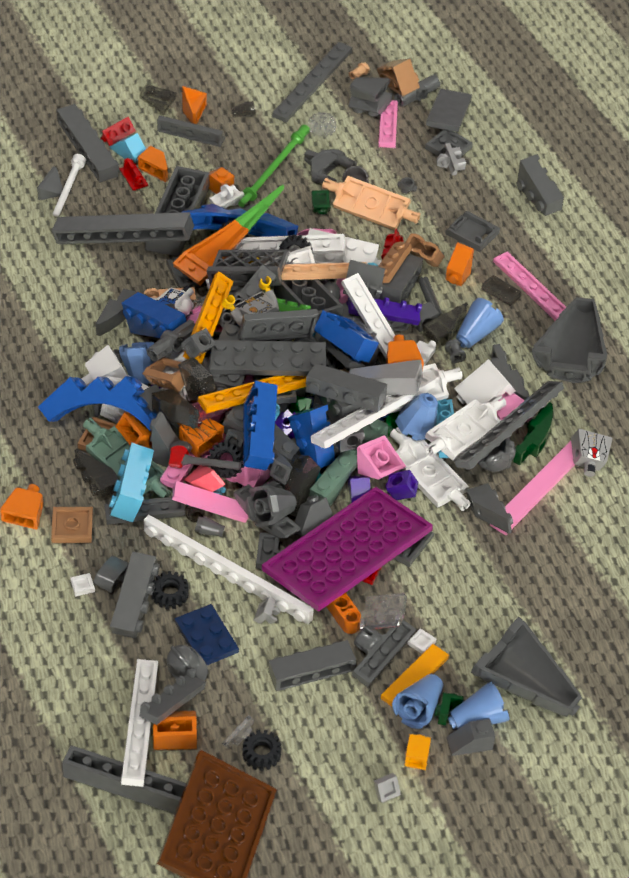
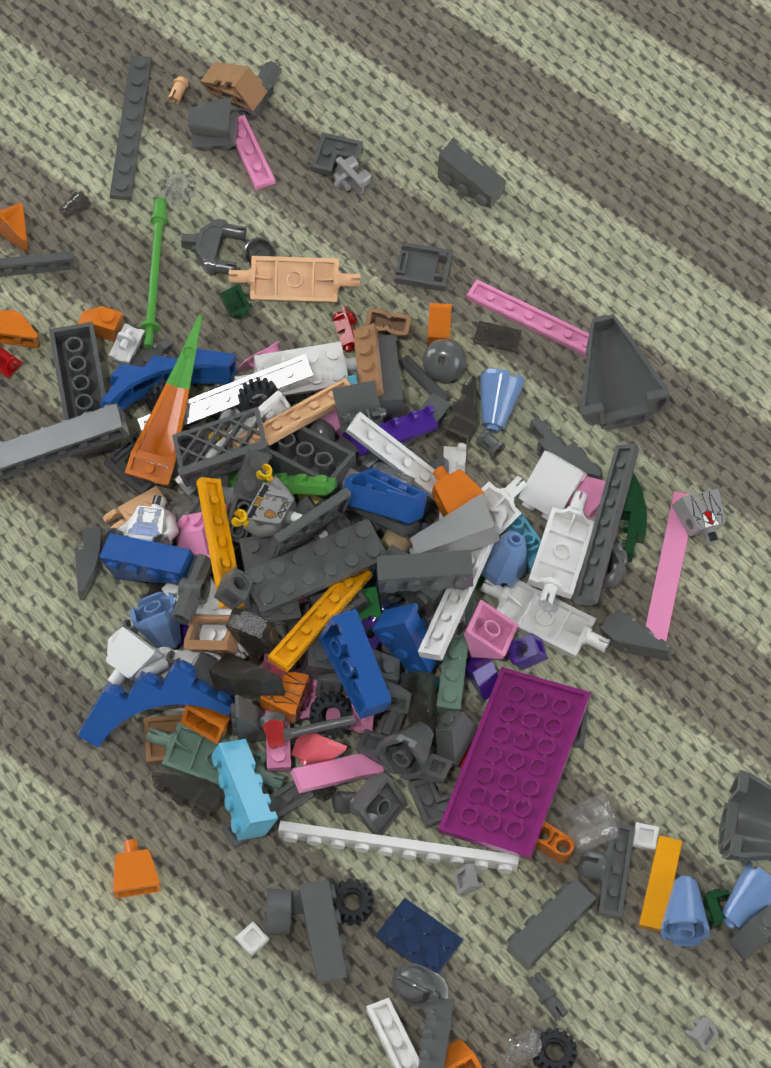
camera: 25 degrees left, 15 degrees up
medium nougat plate [51,507,93,543] -> none
dark grey plate [397,177,417,194] -> none
light orange brick [405,734,431,770] -> none
dark grey tile [426,88,472,132] -> none
none -> dark grey slope [350,773,408,835]
none -> dark grey cylinder [422,339,467,382]
none -> dark grey pin [527,972,568,1022]

